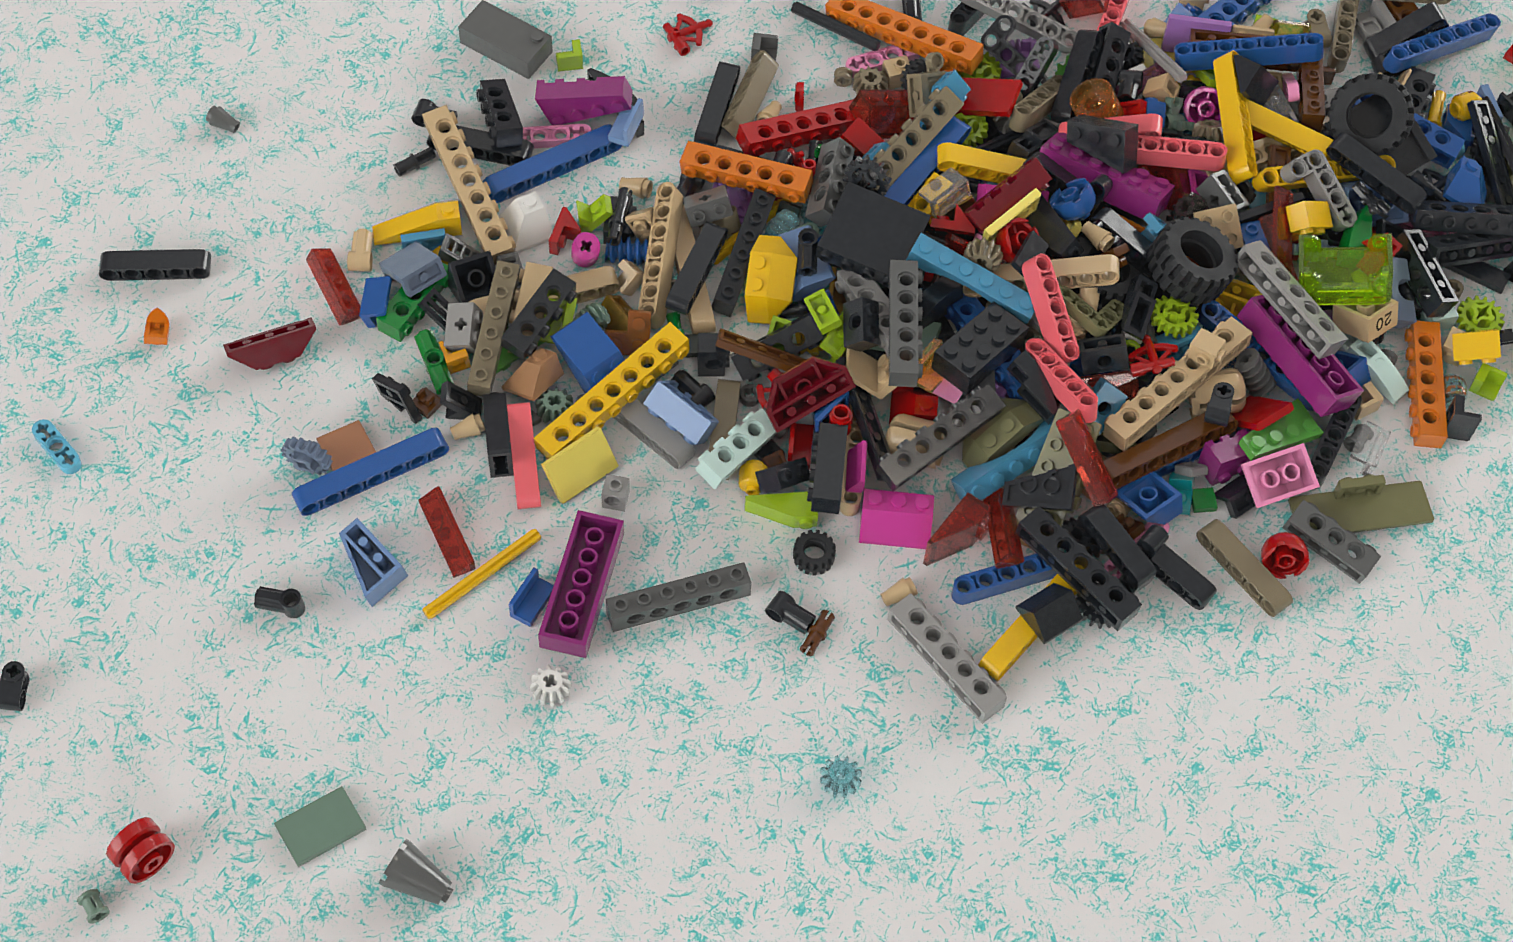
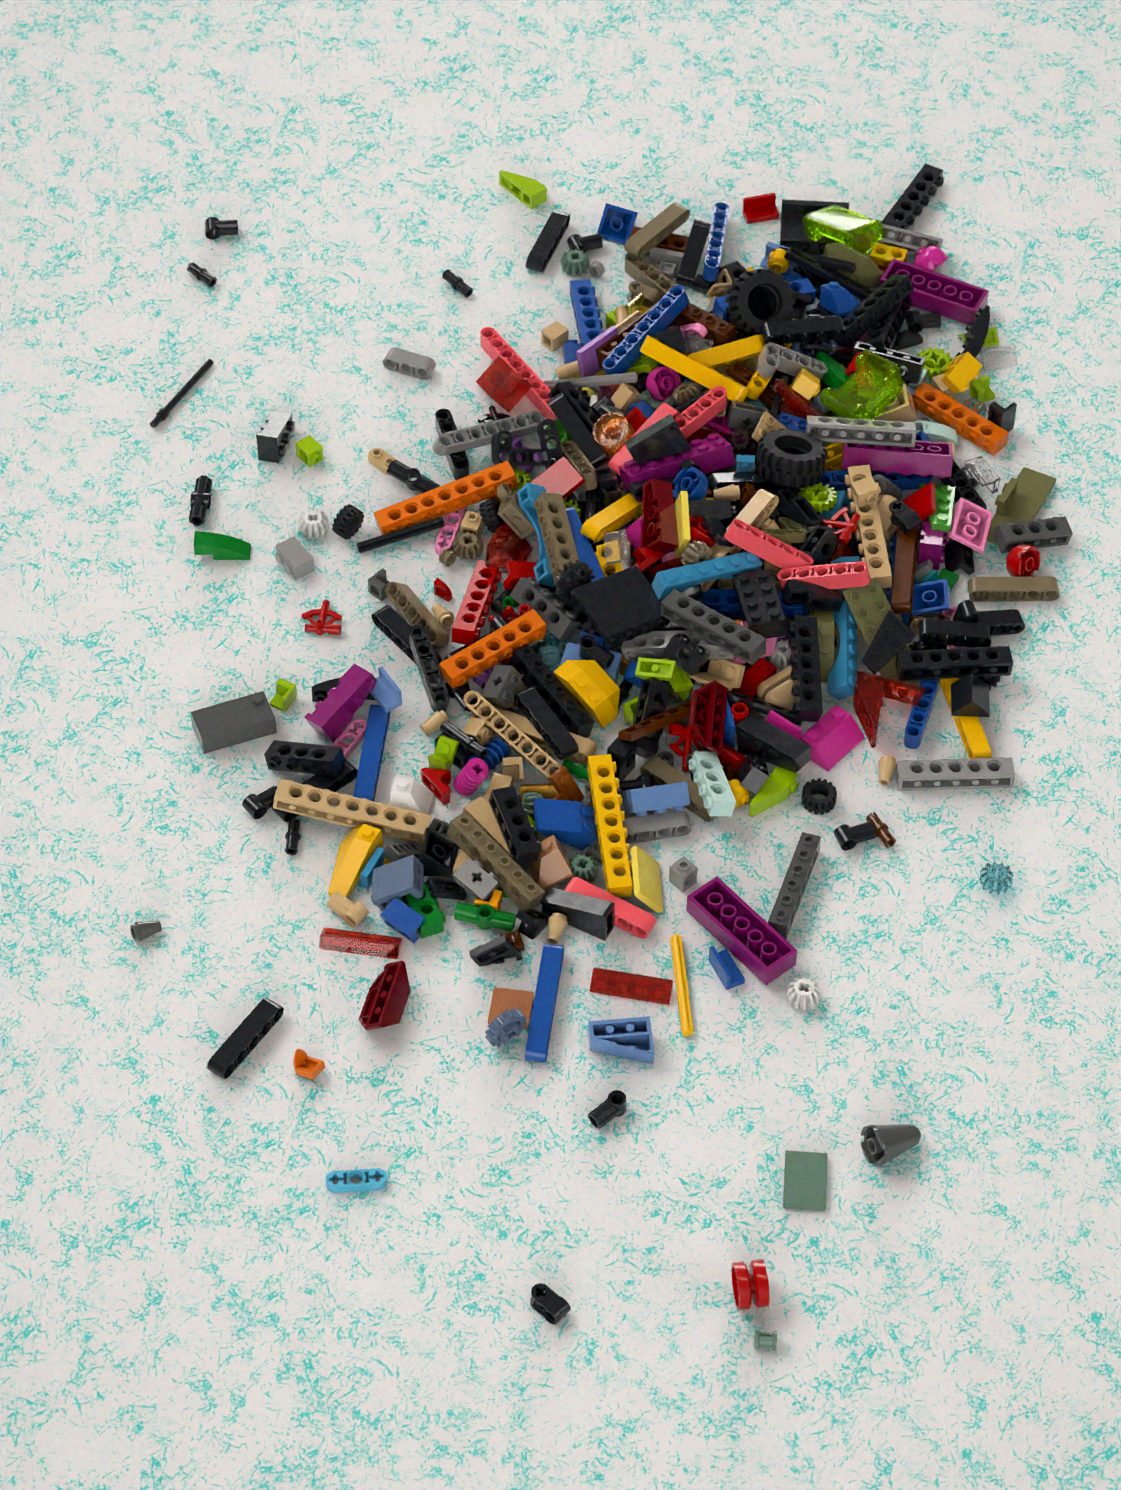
camera: 50 degrees left, 10 degrees down
clear red slope [1056,409,1118,507] -> none
none -> black beam [408,624,449,712]

